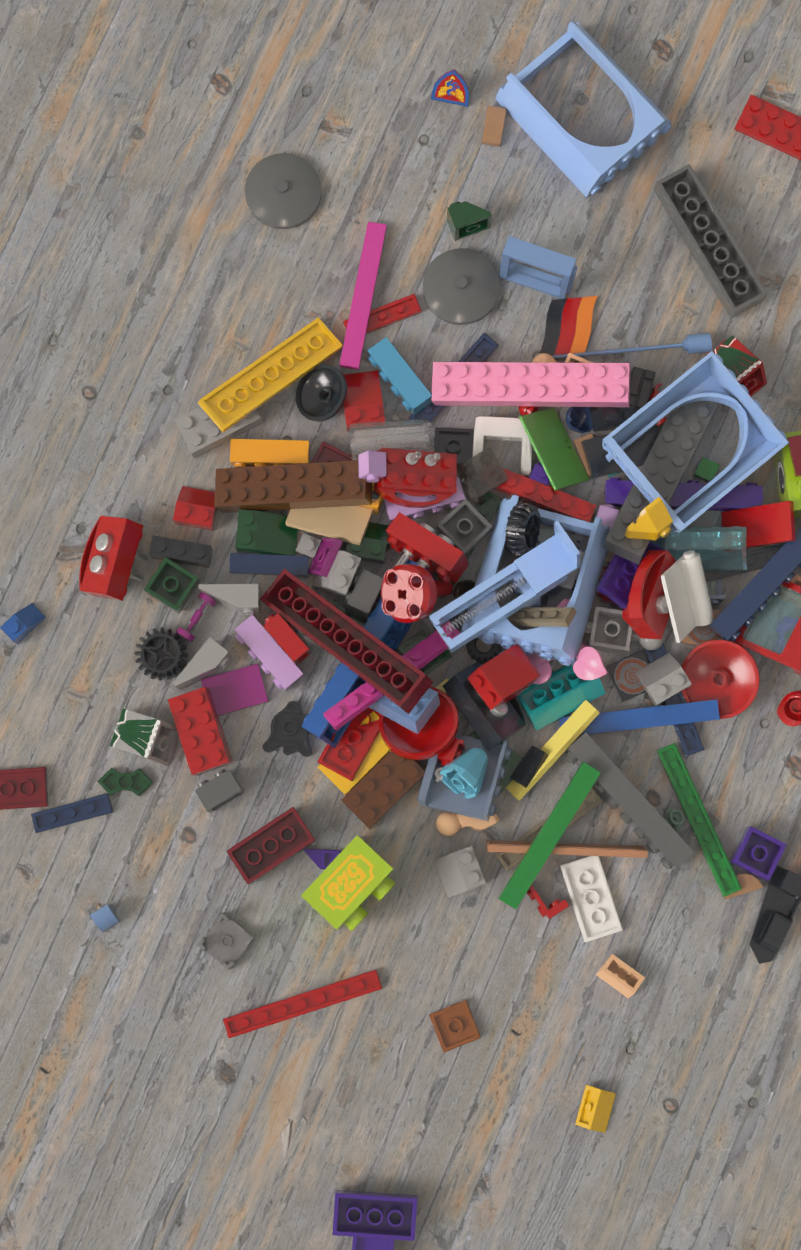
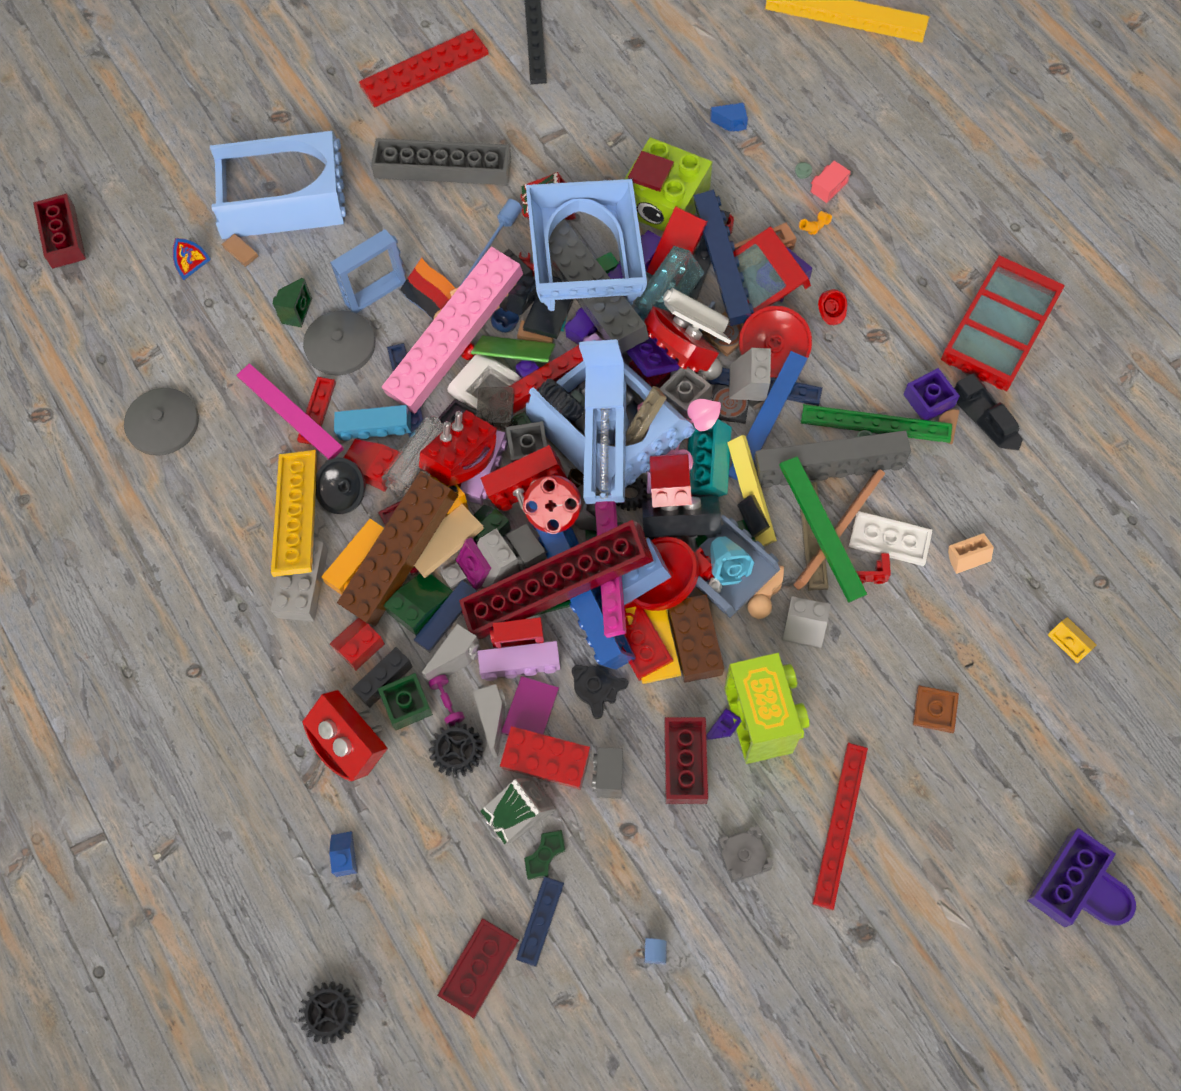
camera: 55 degrees left, 15 degrees down
lavender brick [359,450,386,483] -> none
yellow slope [625,497,673,540] -> none

